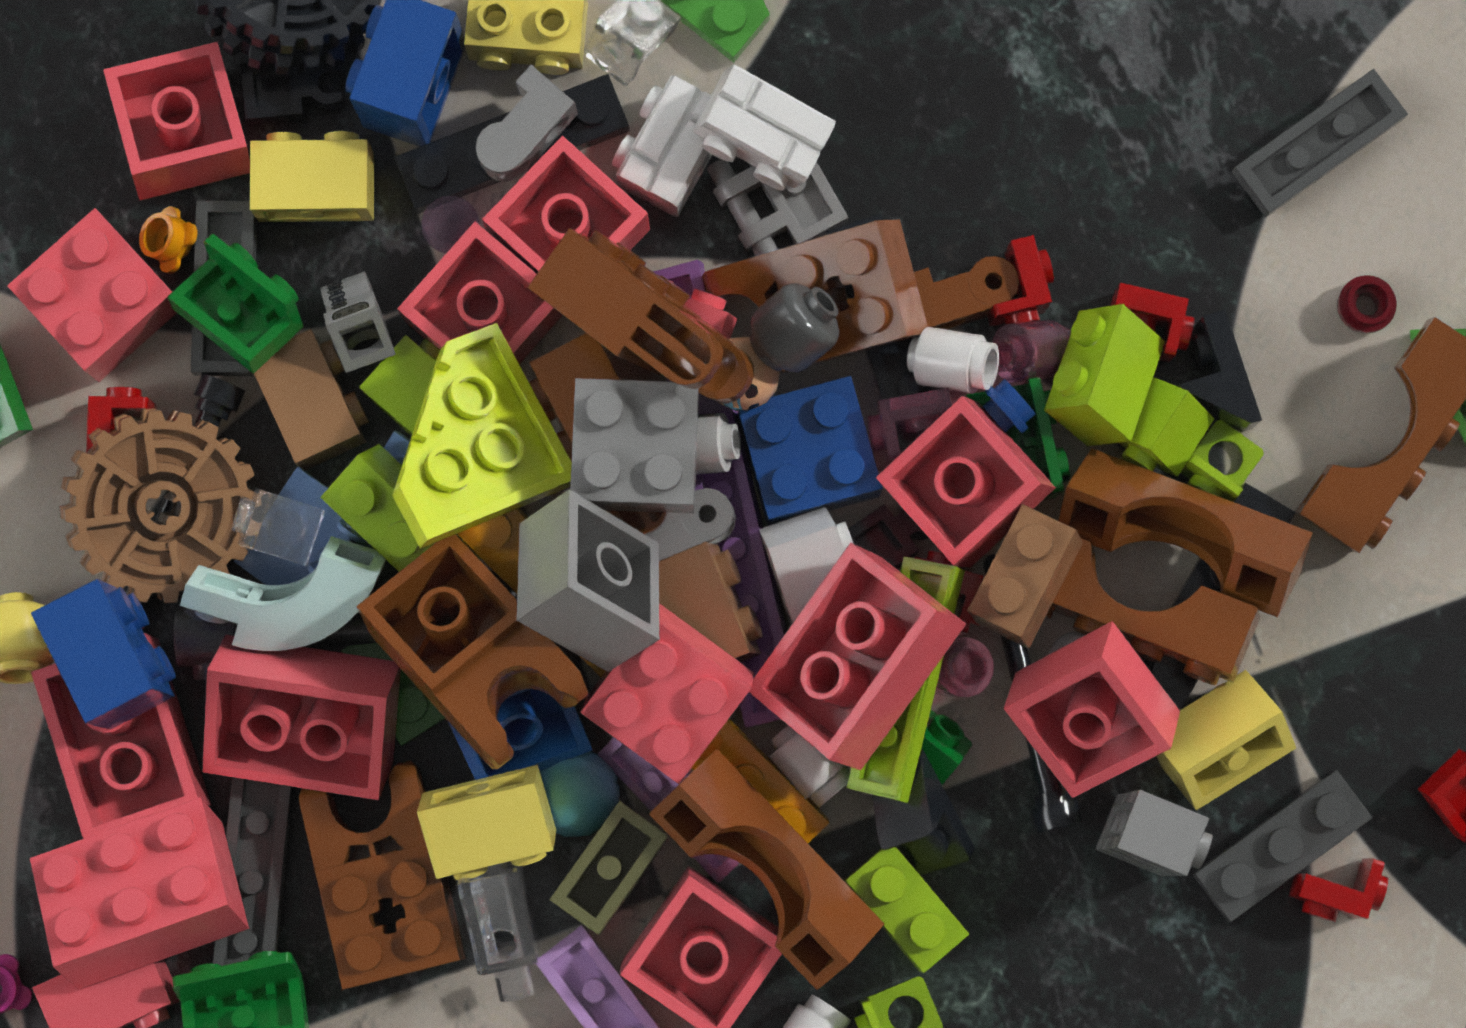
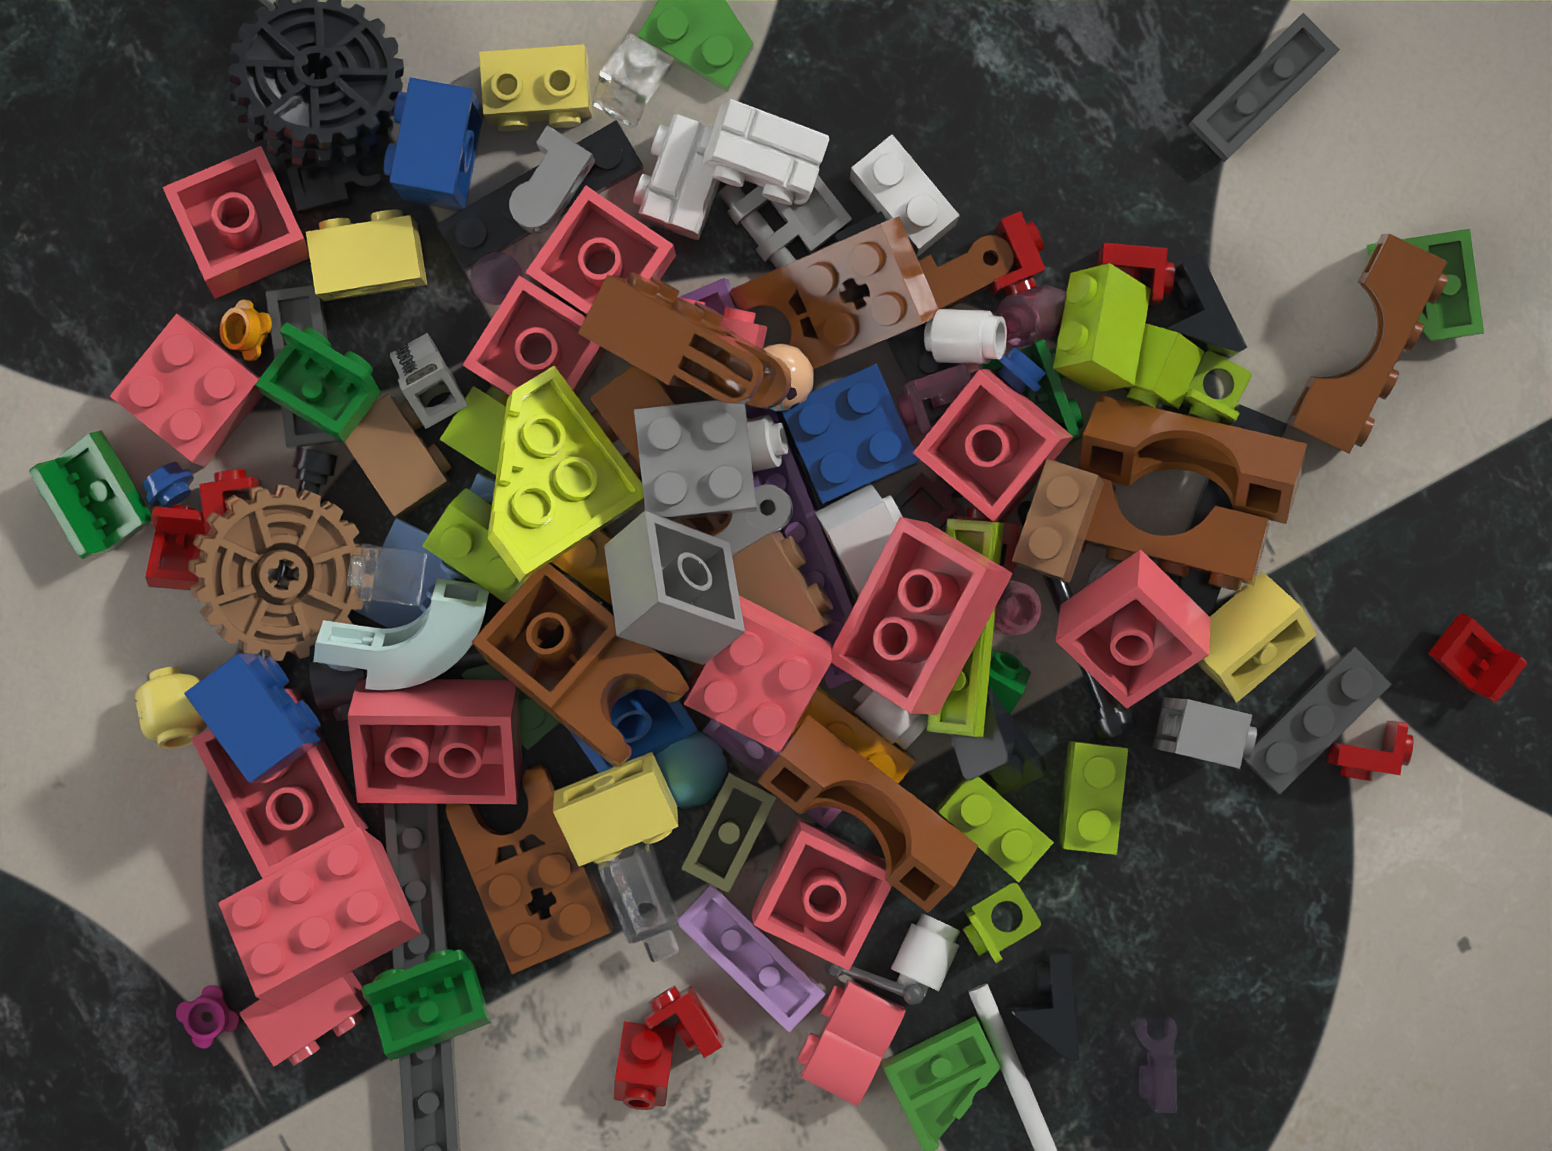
camera: 10 degrees left, 5 degrees up
dark grey head [750,283,839,373] -> none
dark red plate [1337,275,1397,334] -> none
none -> blue plate [142,462,194,508]
none -> red bracket [145,505,206,591]
none -> white brick [850,135,960,257]
none -> lime brick [1057,741,1128,855]

